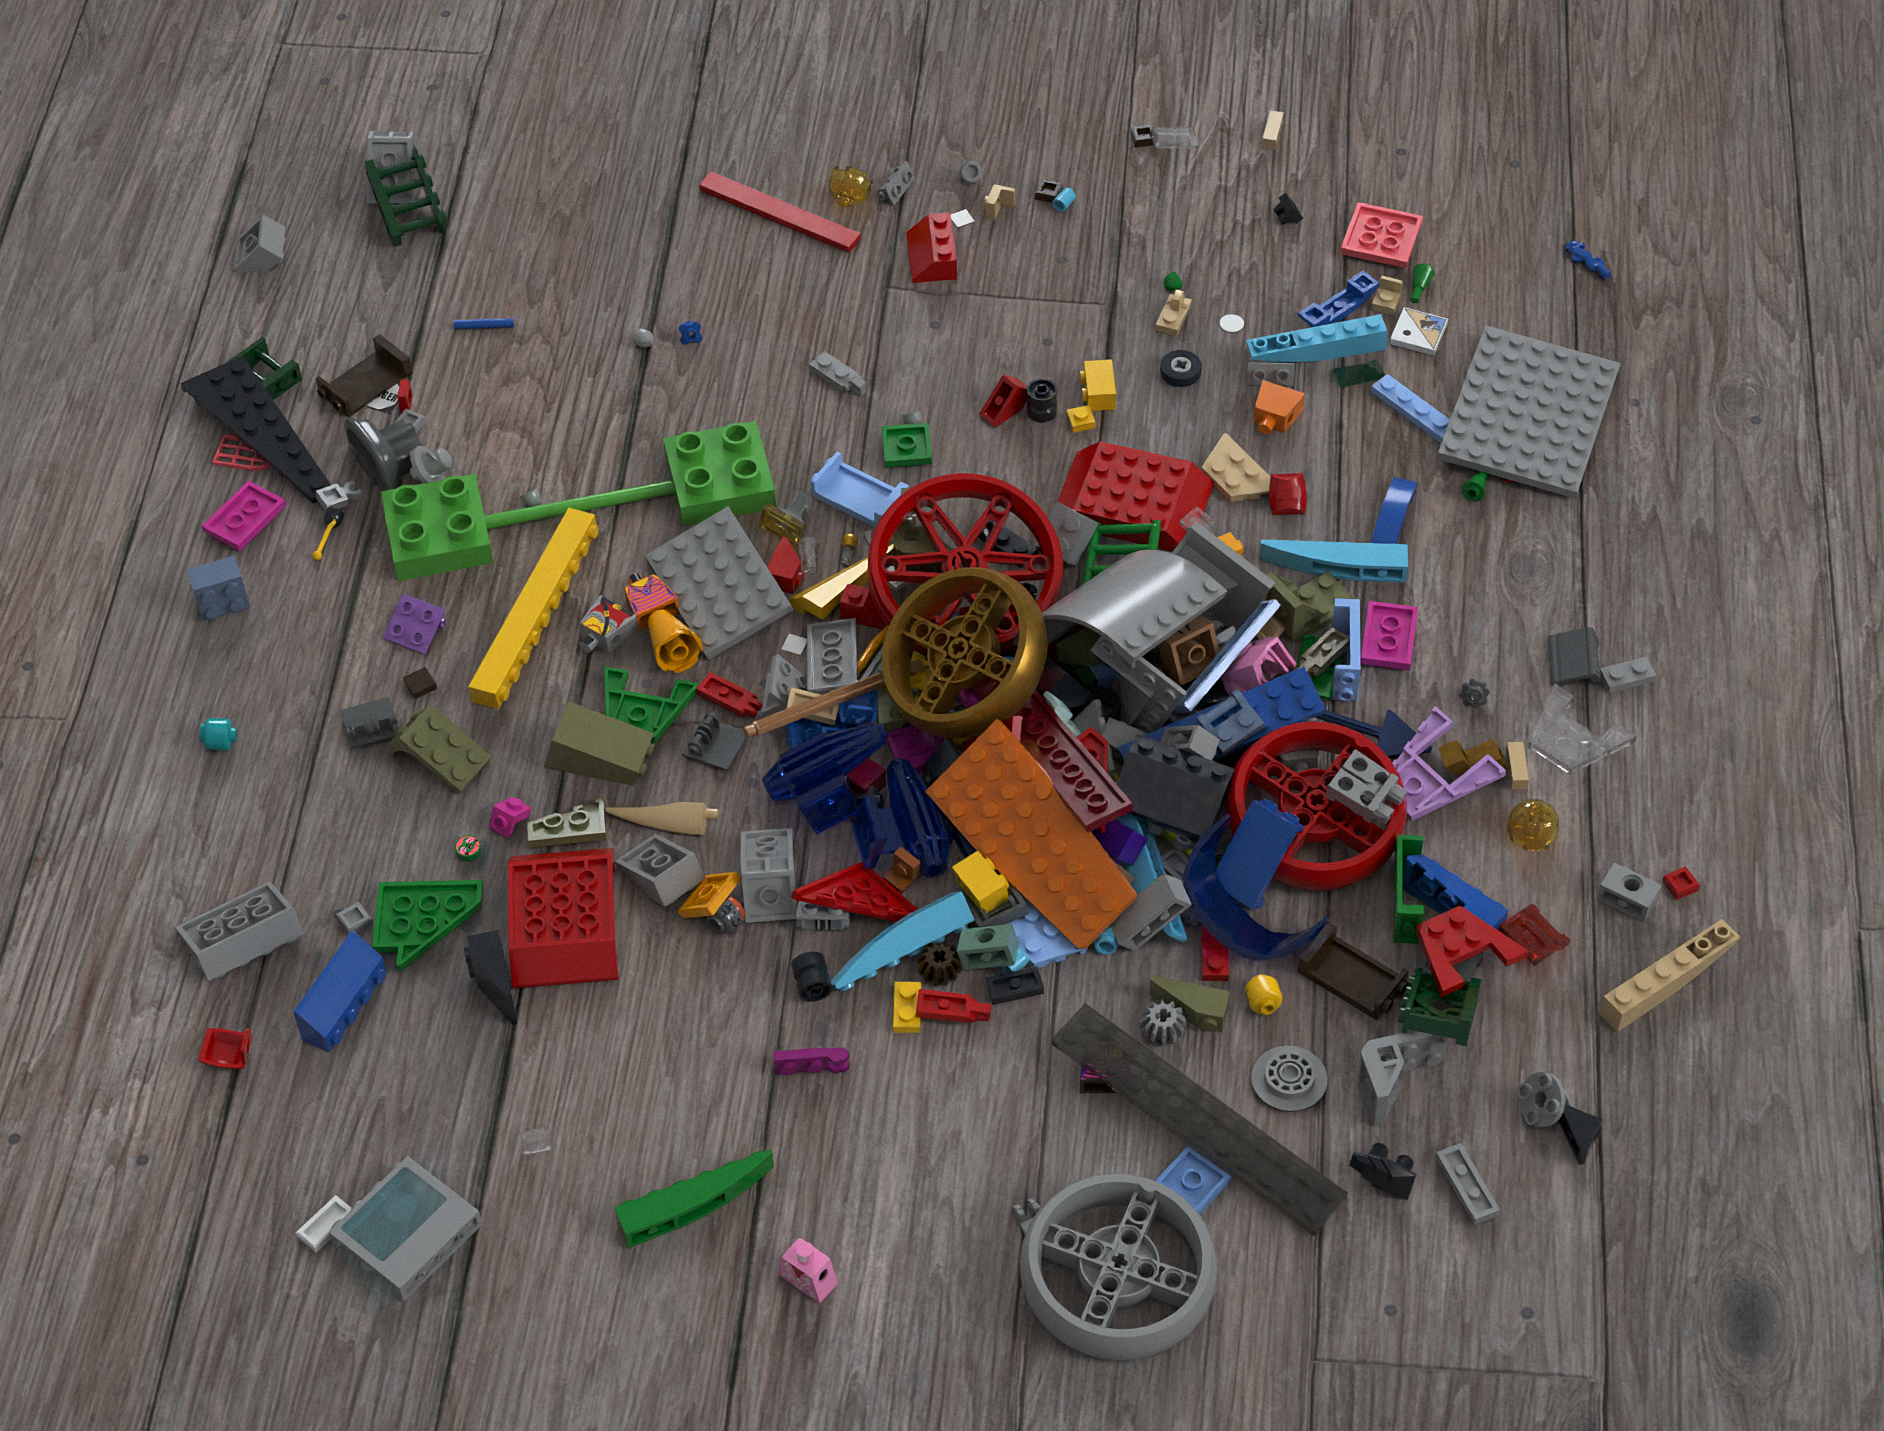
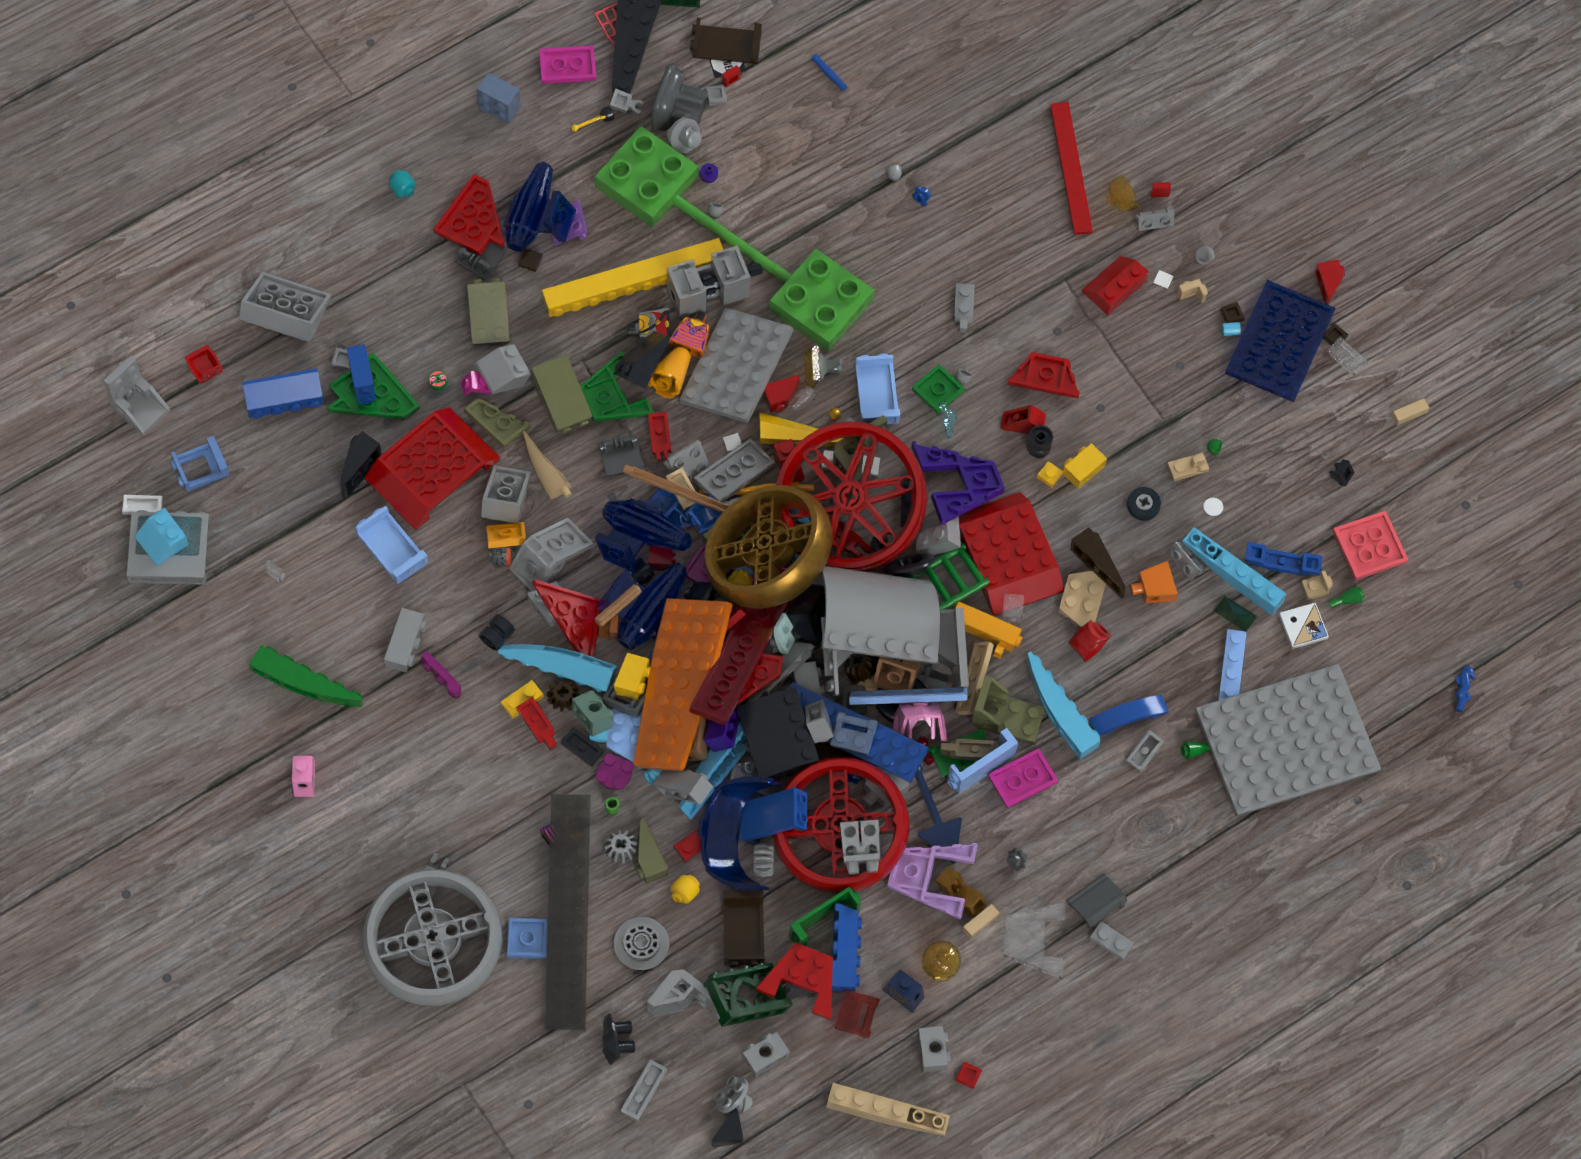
camera: 45 degrees right, 15 degrees up
none -> light grey bracket [103,356,171,436]
none -> medium azure slope [134,508,189,566]
none -> medium blue window [170,436,229,492]
none -> blue window [347,344,376,404]
none -> light blue panel [355,506,428,585]
none -> light grey brick [384,608,427,673]
none -> red wing [433,174,505,255]
none -> light grey slope [475,344,531,394]
none -> clear blue piece [503,162,577,252]
none -> medium nougat axle [595,584,641,627]
none -> magenta piece [596,753,633,790]
none -> bright green hinge [605,797,619,816]
none -> black slope [614,331,670,389]
none -> light grey piece [667,245,763,319]
none -> dark purple tile [700,163,718,183]
none -> light grey brick [742,1032,790,1078]
none -> light grey gear [753,844,774,877]
none -> dark blue torso [882,970,925,1013]
none -> black wheel [883,554,935,577]
none -> dark purple wing [911,441,1005,524]
none -> clear light blue animal [939,402,958,439]
none -> red wing [1008,352,1080,399]
none -> dark brown slope [1070,527,1126,599]
none -> light grey slope [1126,730,1165,772]
none -> red tile [1150,182,1171,197]
none -> clear blue plate [1225,280,1336,402]
none -> red slope [1315,259,1345,304]

